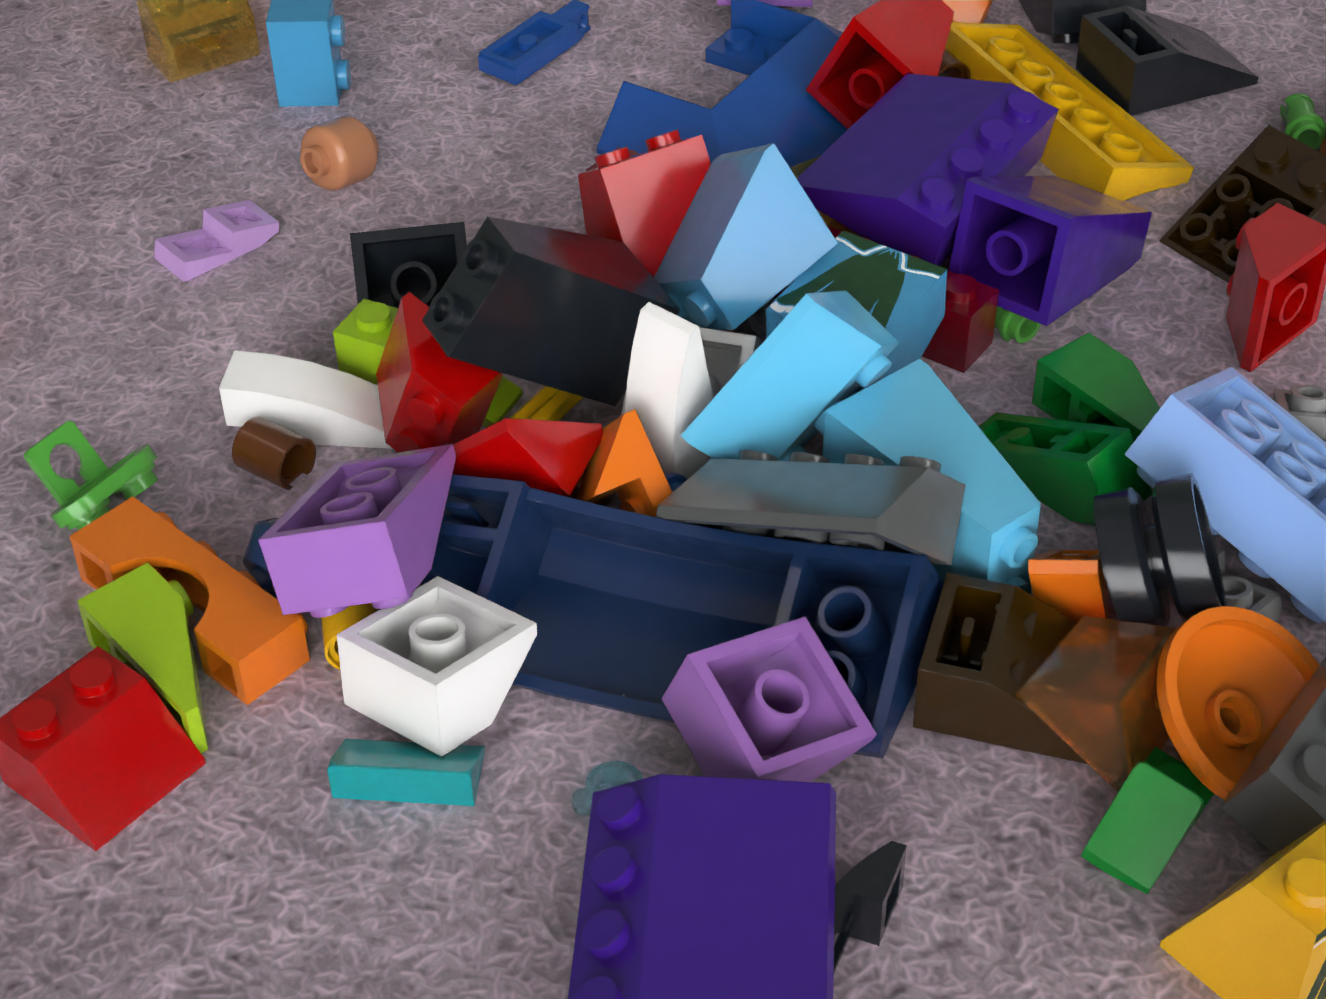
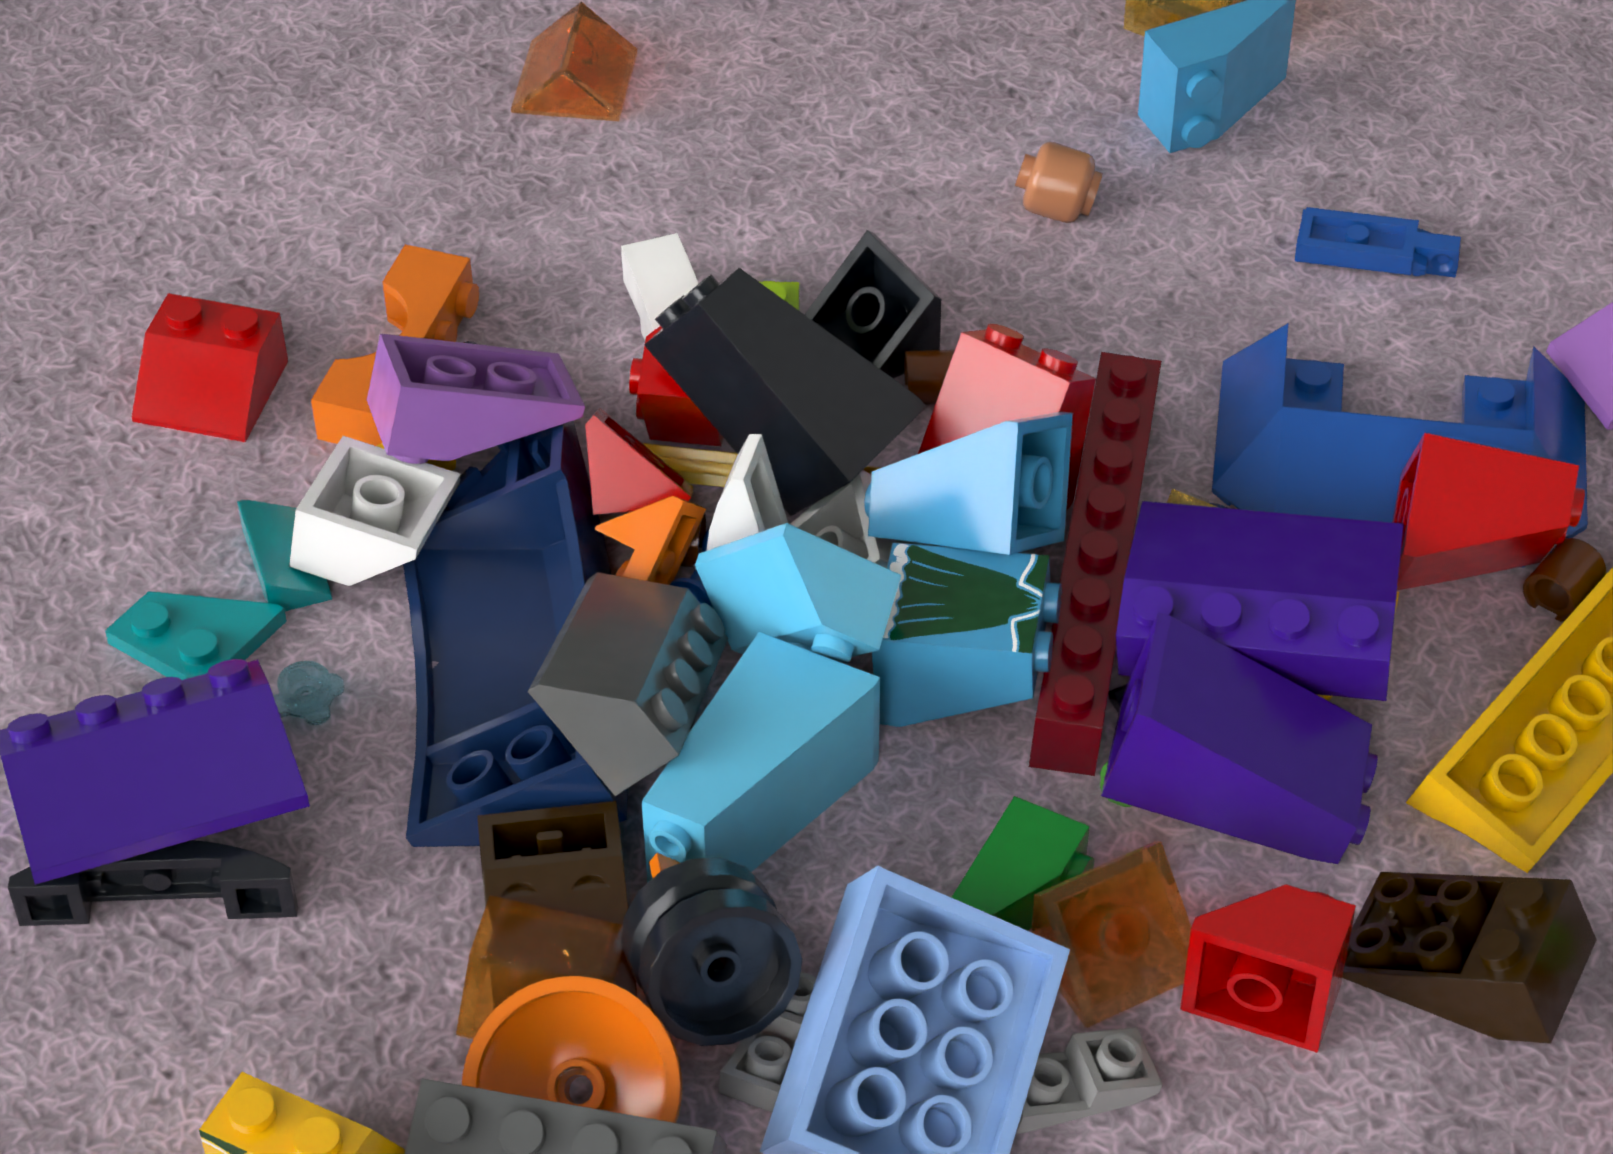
camera: 65 degrees right, 5 degrees up
bright green bracket [24,421,158,530] -> none
lime slope [77,562,208,753] -> none
lavender slope [154,200,279,282] -> none
reddish brown beam [232,417,316,490] -> none
medium lavender slope [662,617,877,782] -> none
green slope [978,412,1152,525] -> none
green slope [1080,746,1214,894] -> none
none -> teal wing [105,591,287,680]
none -> clear orange slope [1032,841,1191,1028]

